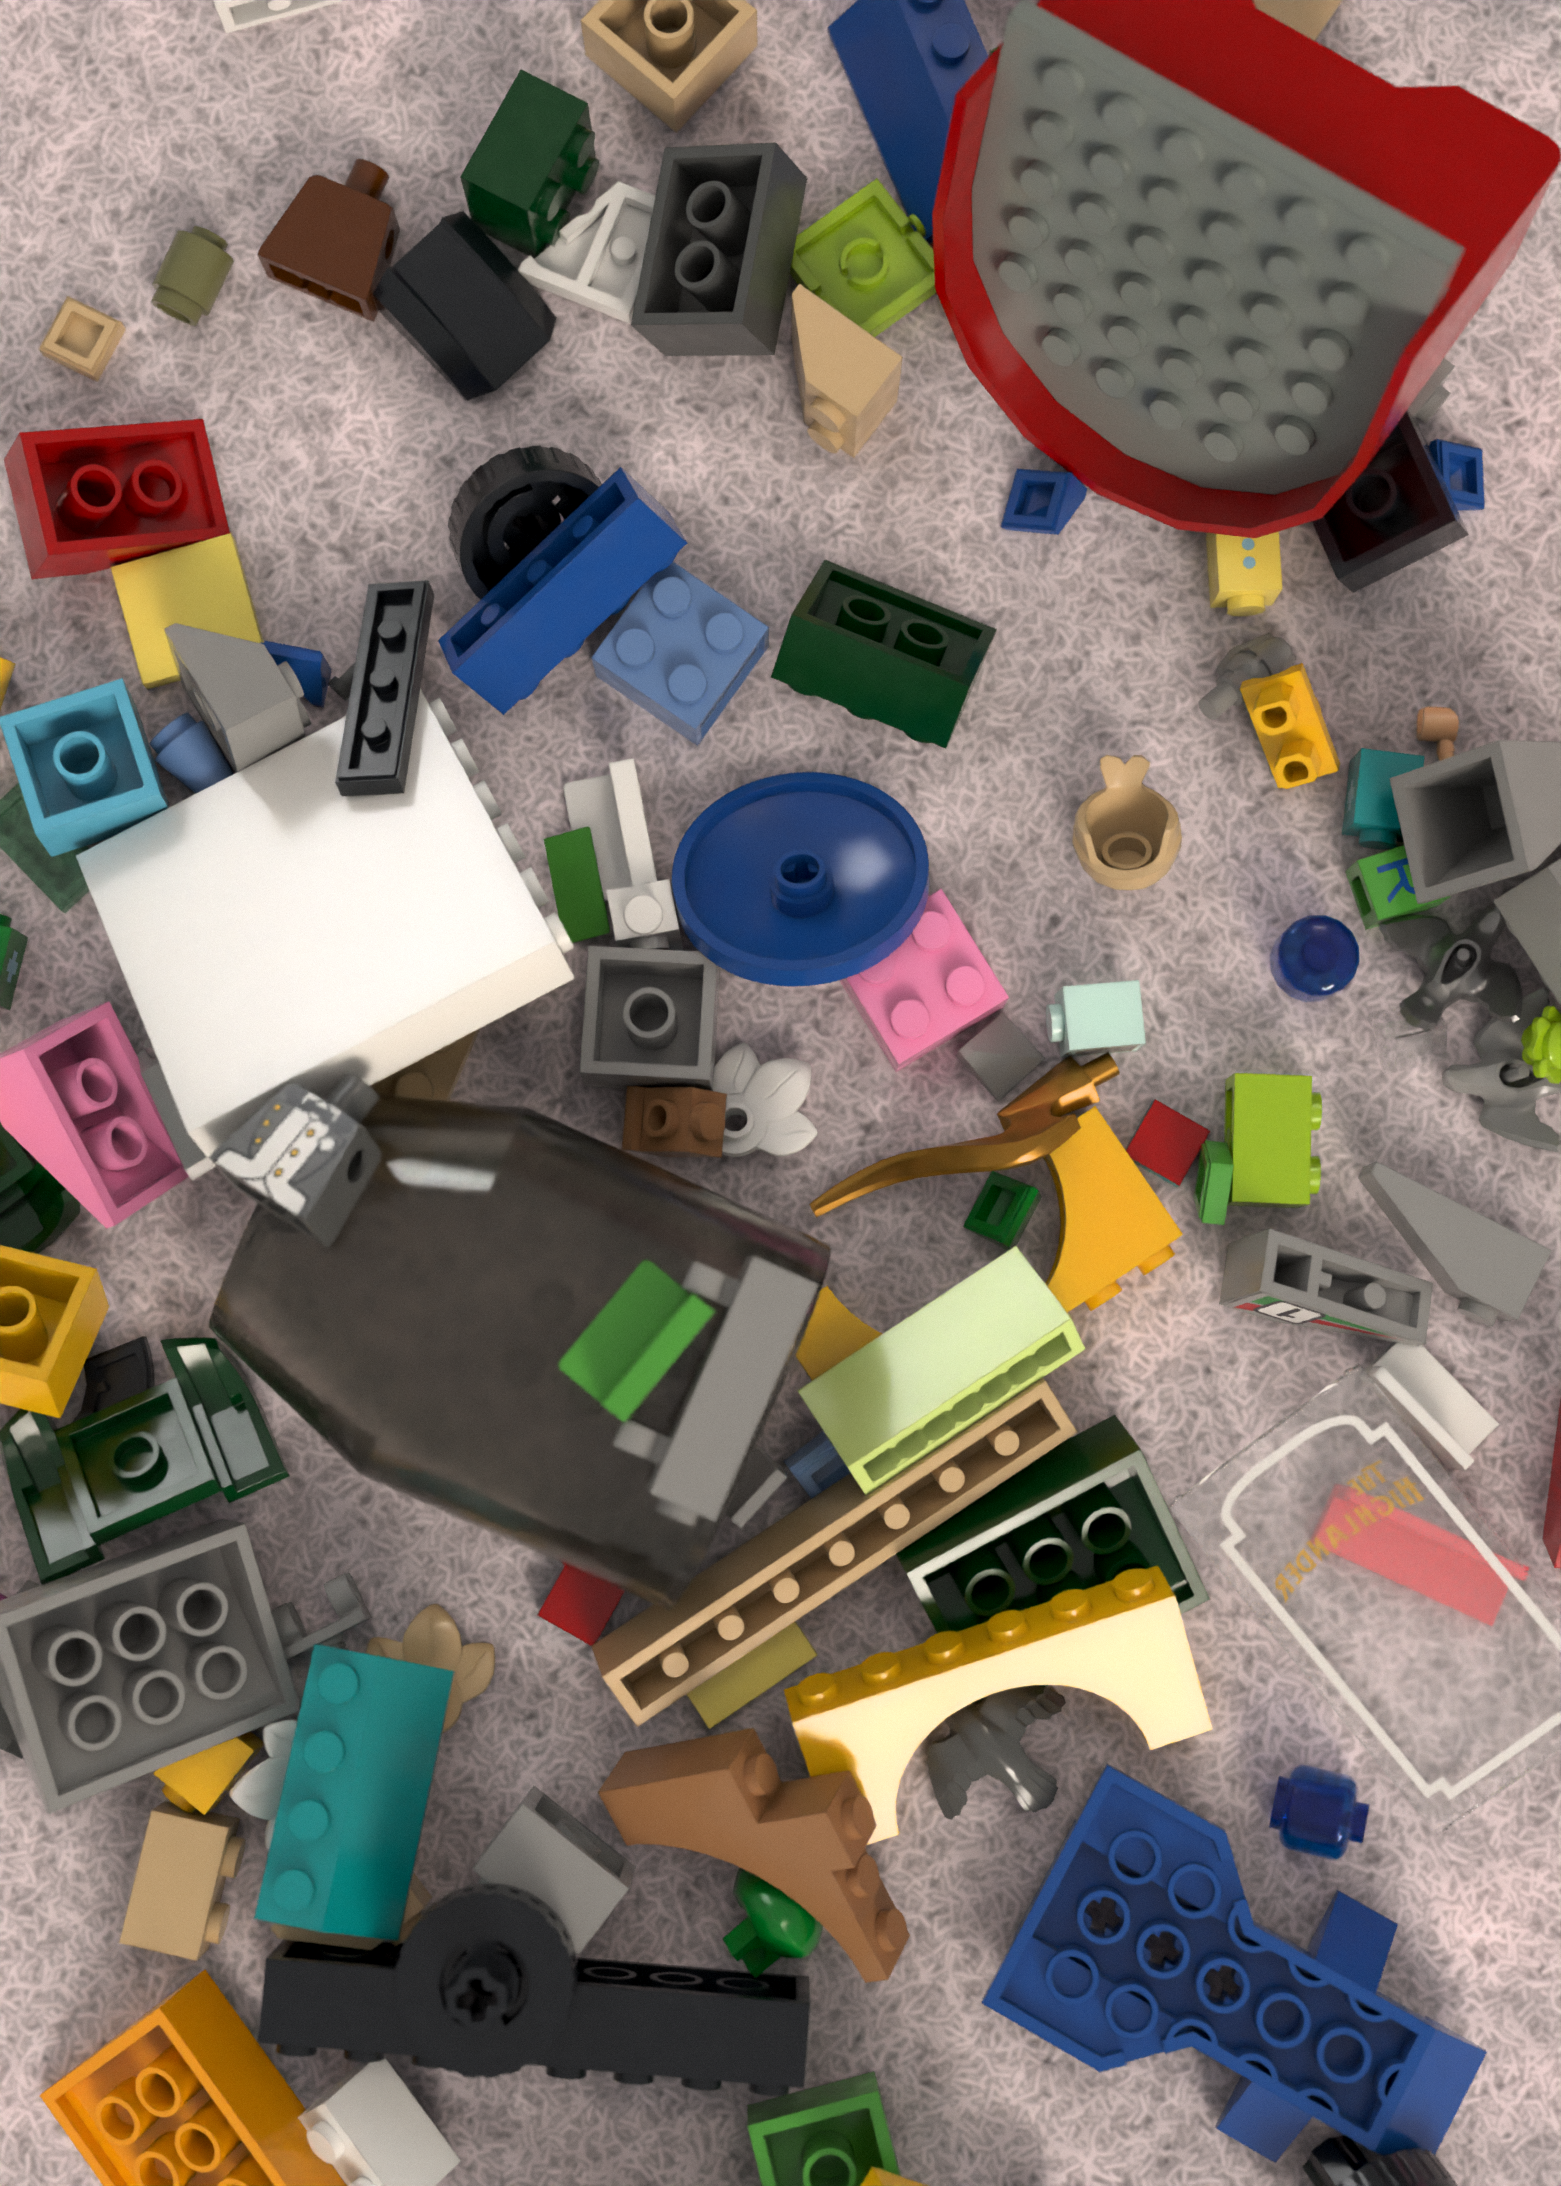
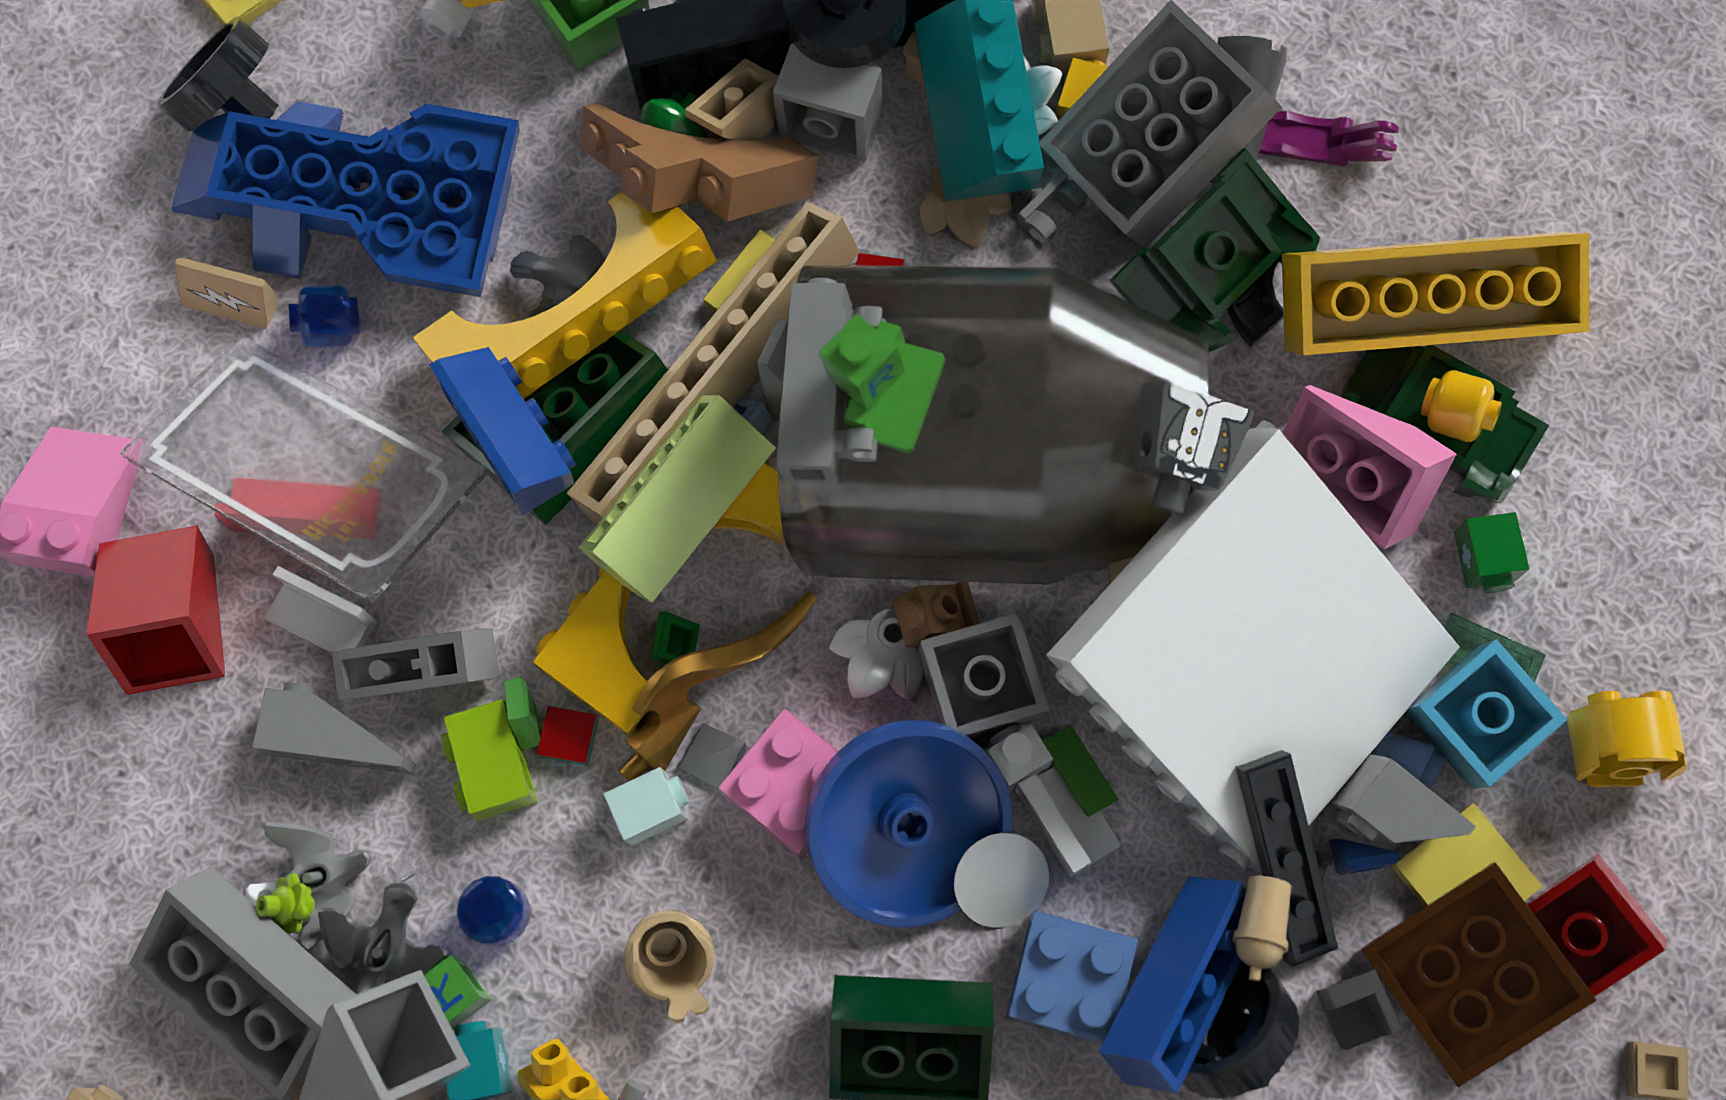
camera: 165 degrees right, 10 degrees down
none -> tan slope [175,257,280,328]
none -> blue slope [429,347,576,515]
none -> tan slope [685,58,779,140]
none -> bright green brick [818,313,905,411]
none -> white sticker [954,833,1049,928]
none -> tan piece [1233,876,1292,982]
none -> dark grey panel [1316,969,1402,1050]
none -> reddish brown plate [1361,861,1597,1088]

